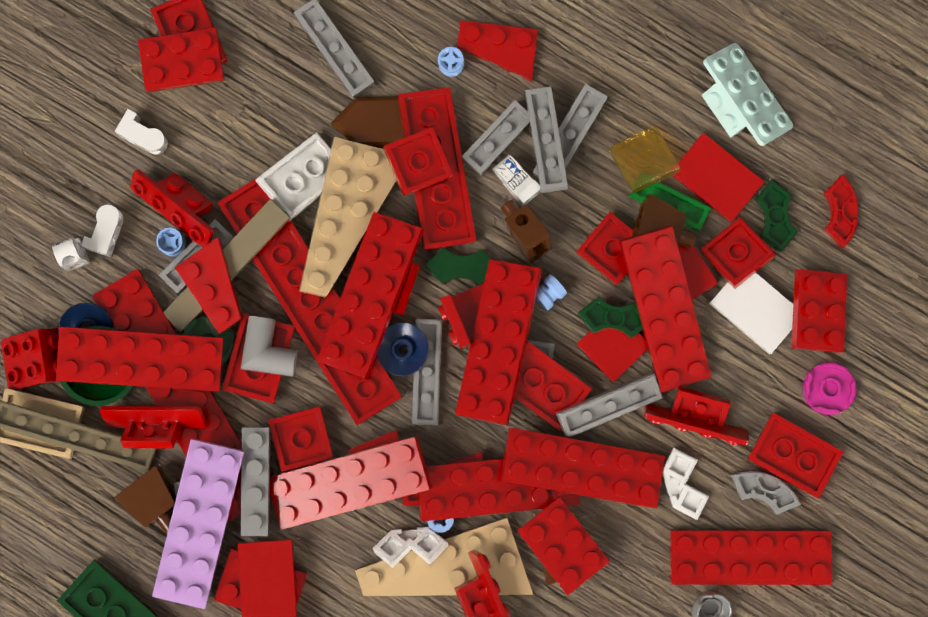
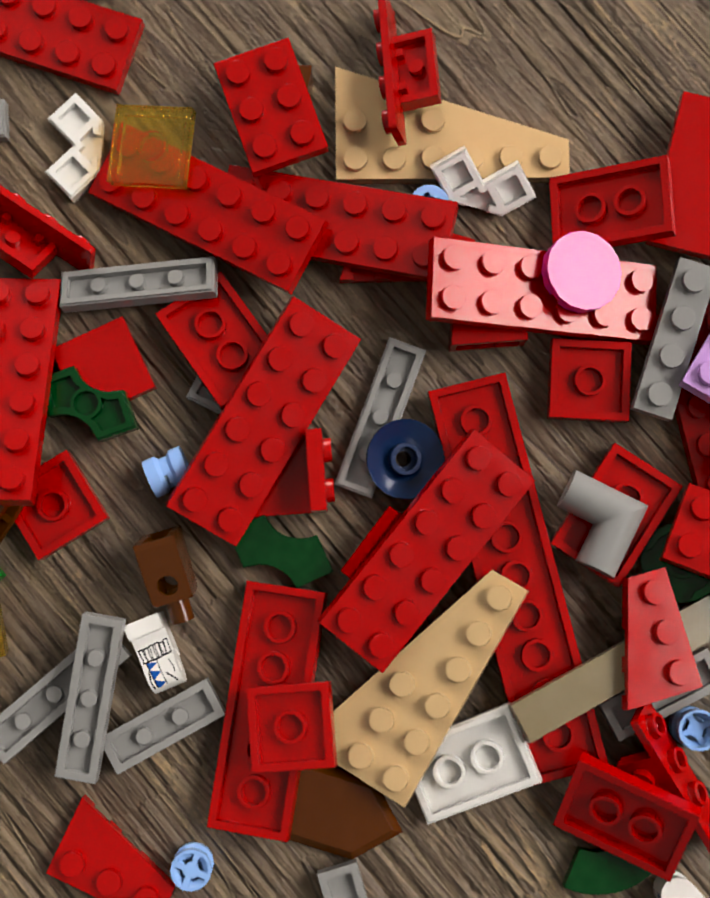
camera: 155 degrees left, 0 degrees up
none -> clear yellow tile [106,104,196,189]
none -> tile [541,231,622,313]
none -> red plate [549,155,676,247]
none -> red plate [553,752,703,882]
none -> dark green tile [562,846,652,895]

